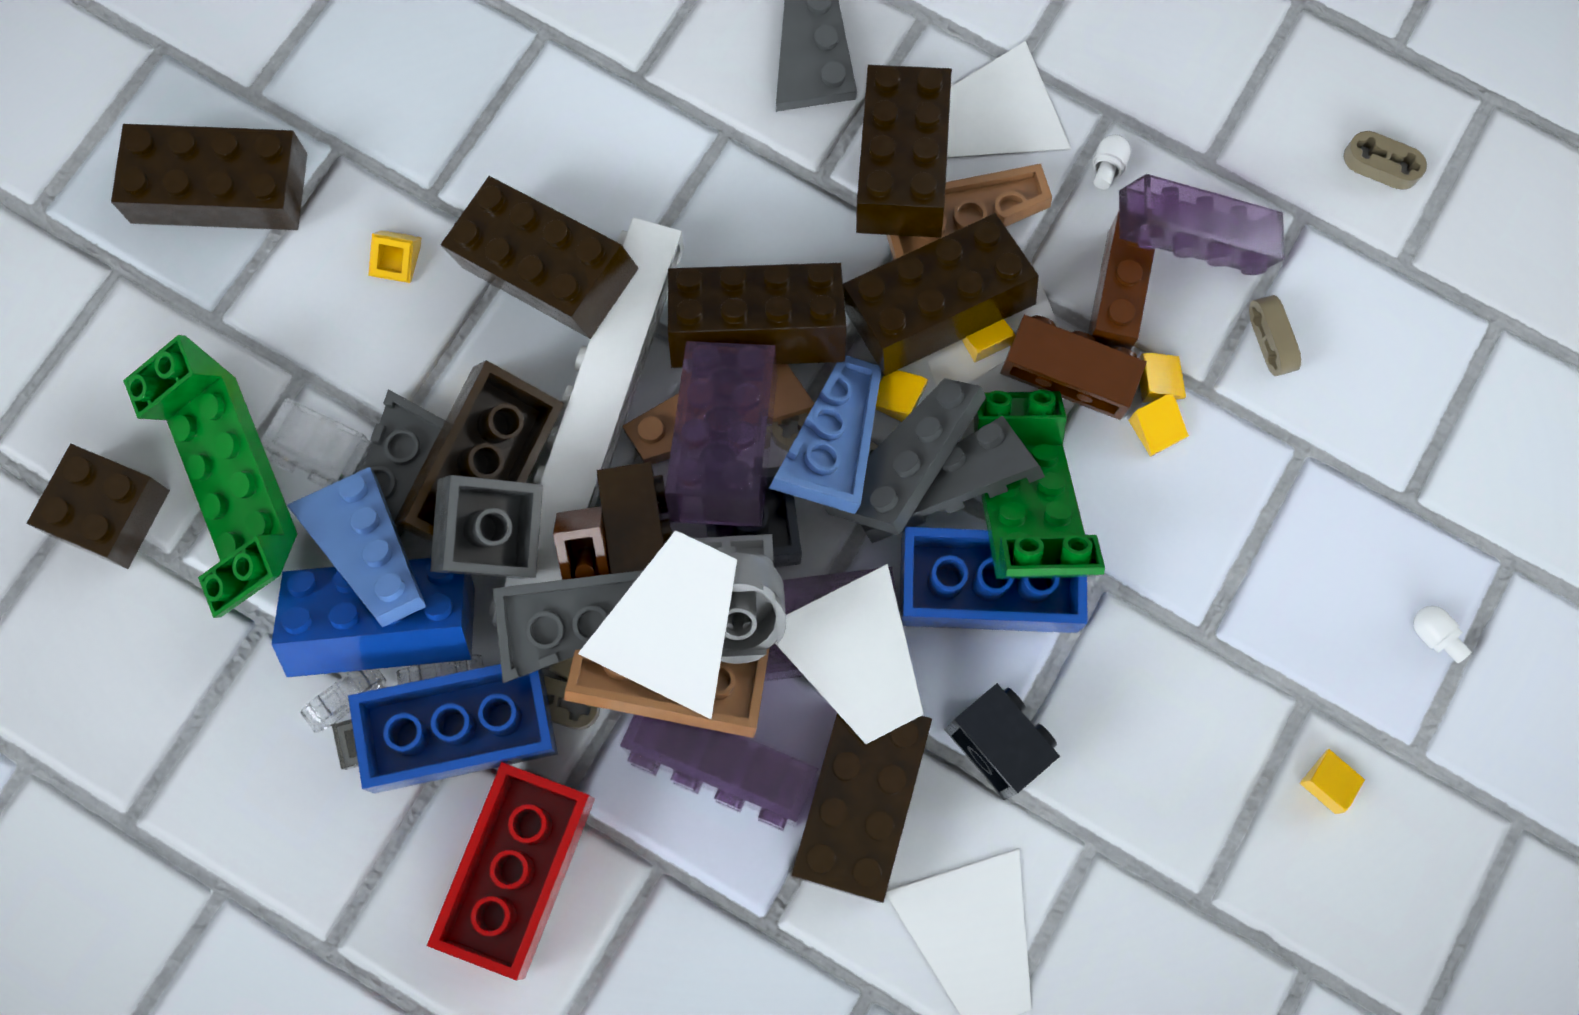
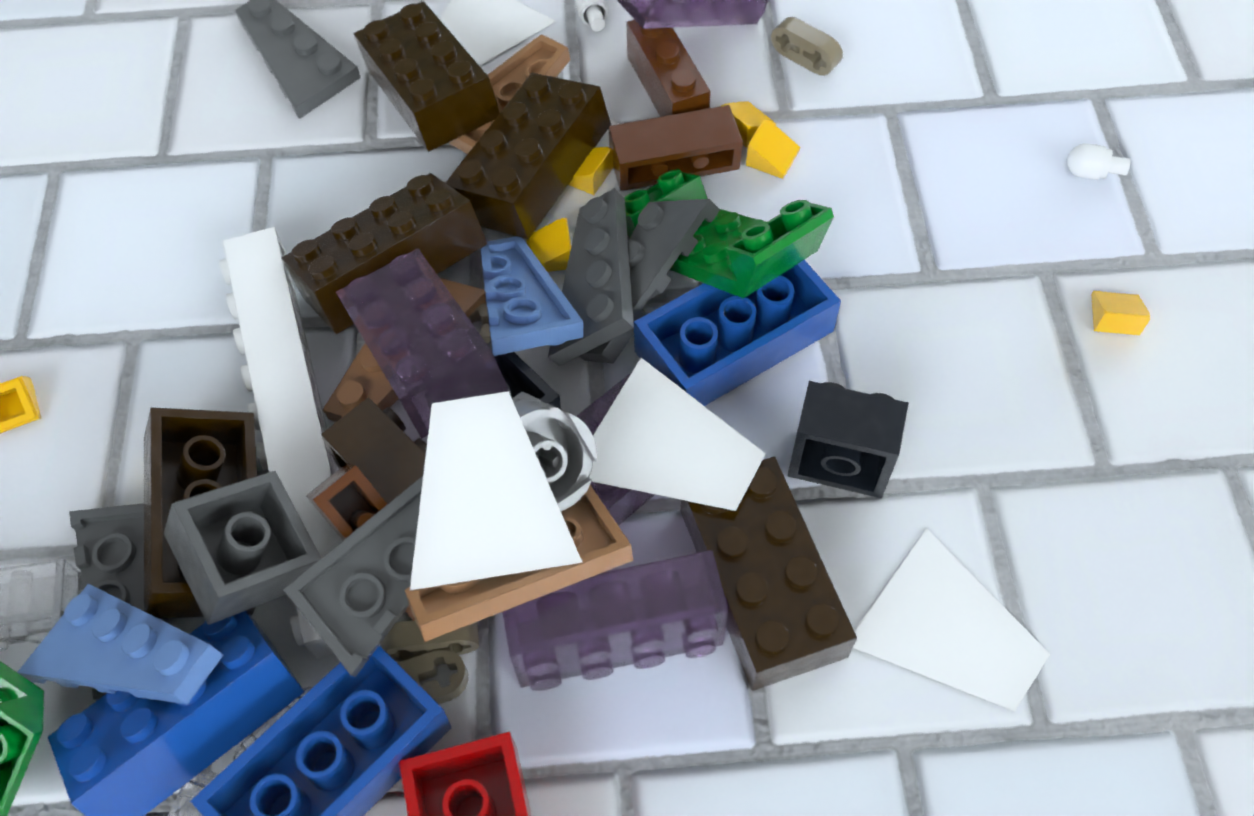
camera: 30 degrees left, 15 degrees down
dark brown brick [440,176,639,339] -> none

